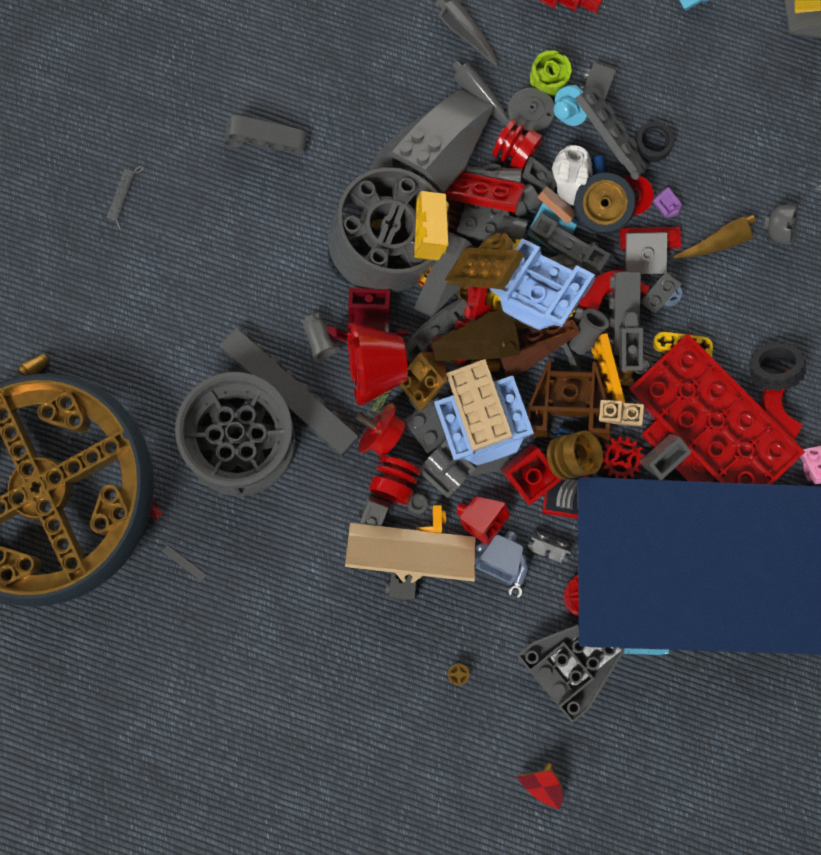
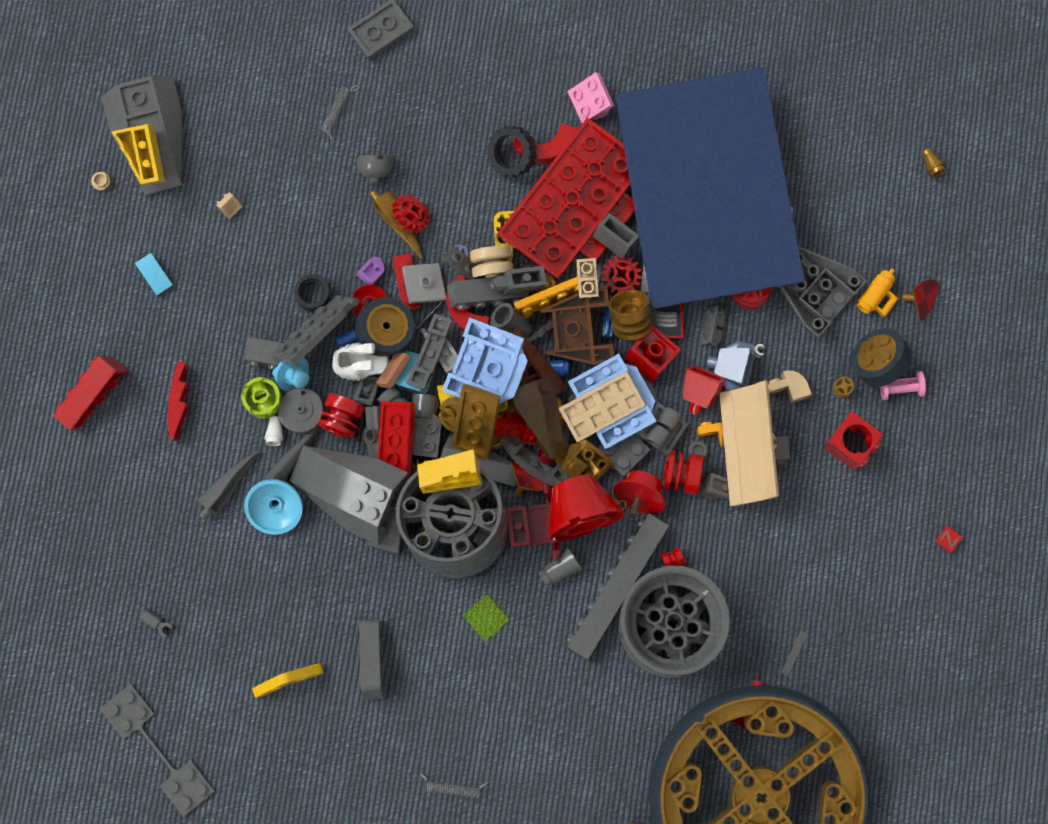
camera: 90 degrees left, 0 degrees up
none -> tan tile [216,192,243,219]
none -> medium azure dish [244,479,303,535]
none -> yellow beam [252,663,324,698]
none -> white cone [264,416,283,446]
none -> red gear [391,194,431,234]
none -> clear neon green piece [462,595,509,641]
none -> tan wheel [469,245,514,279]
none -> shield [511,462,552,497]
none -> blue cone [548,358,571,377]
none -> red wheel [660,547,686,567]
none -> tan brick [768,371,811,404]
none -> red brick [823,411,883,471]
none -> wheel [851,328,911,387]
none -> light orange piece [857,269,898,317]
none -> bright pink hose [880,371,926,400]
none -> pearl gold cone [922,149,946,178]
none -> red tile [934,526,963,553]

